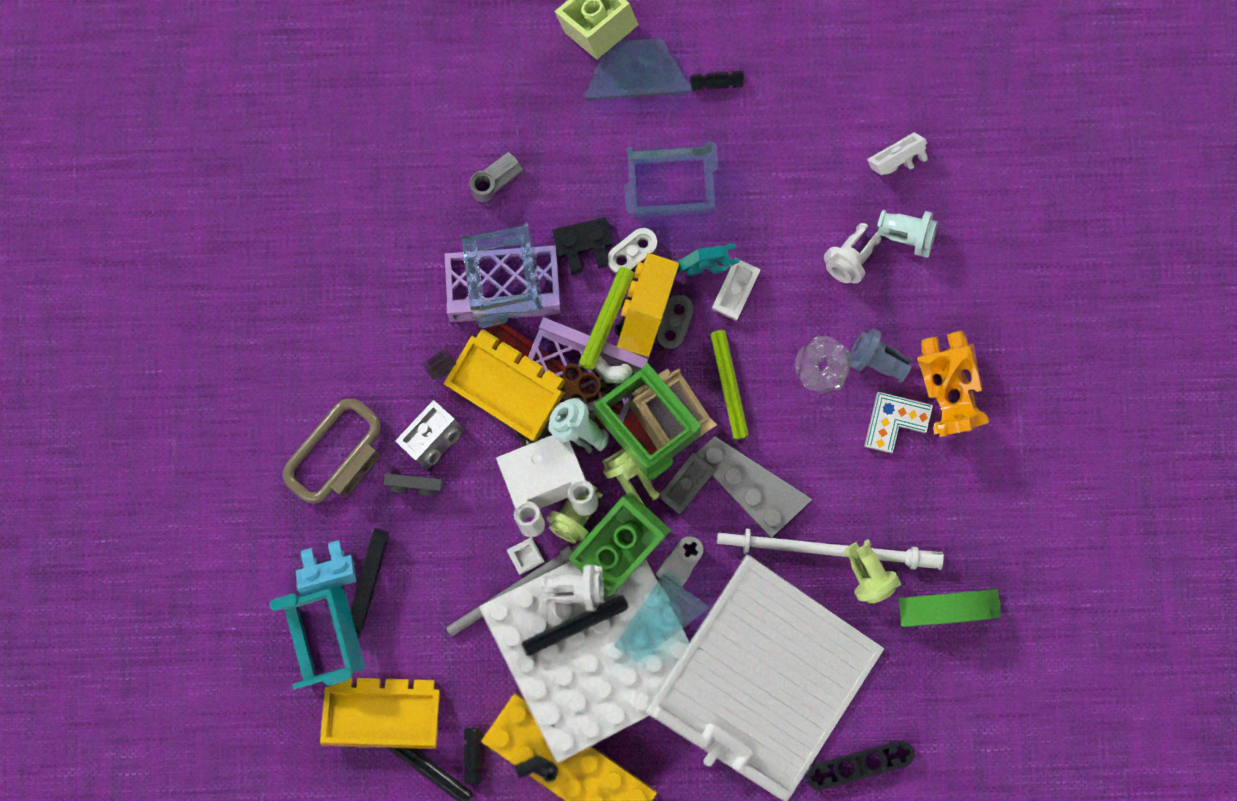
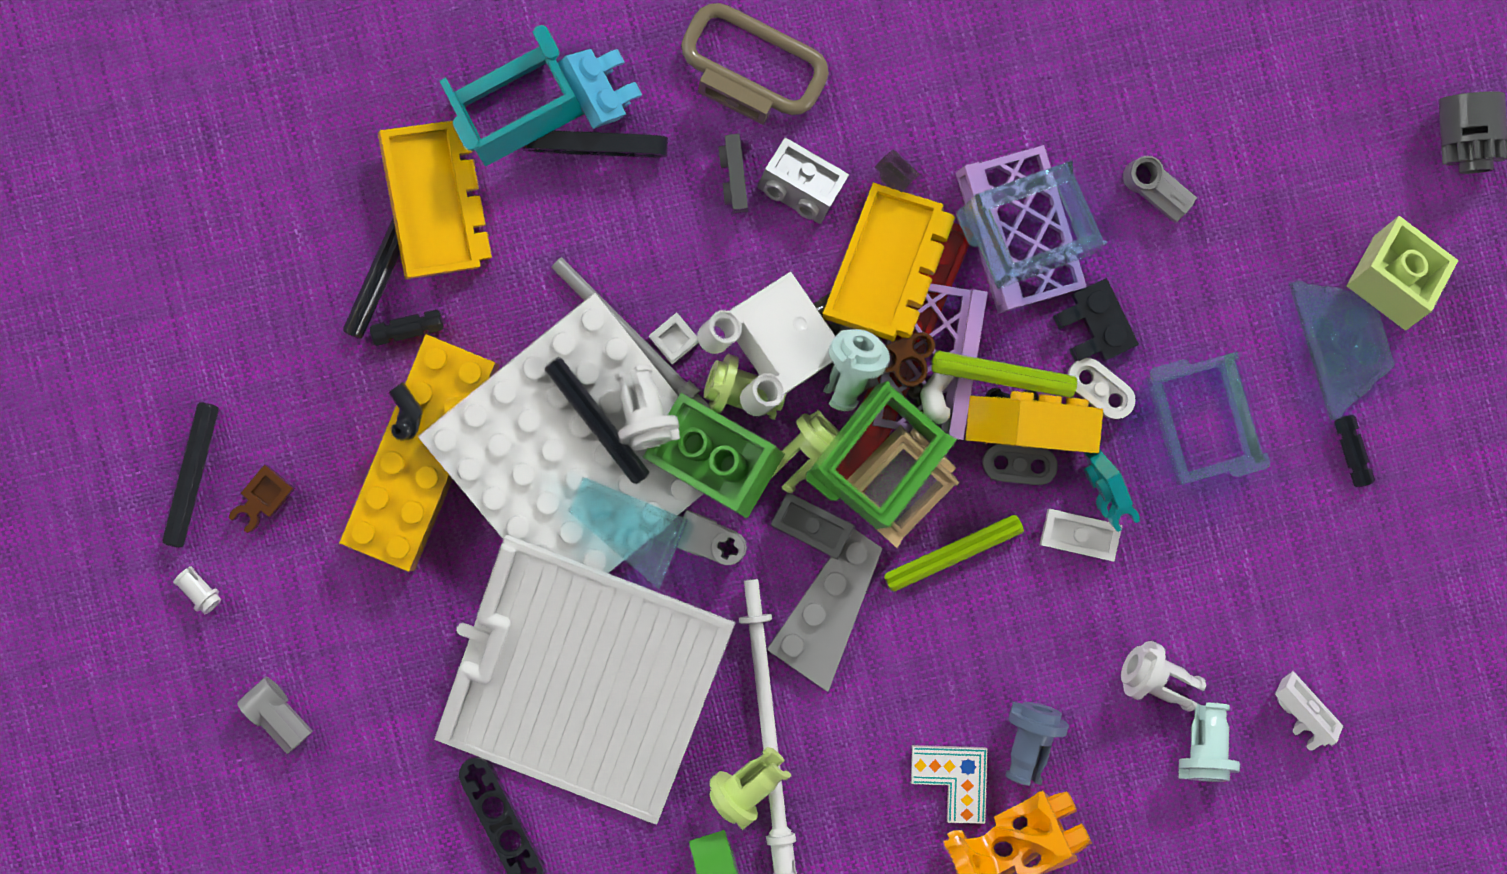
camera: 80 degrees right, 5 degrees up
clear plate [795,336,851,393] -> none

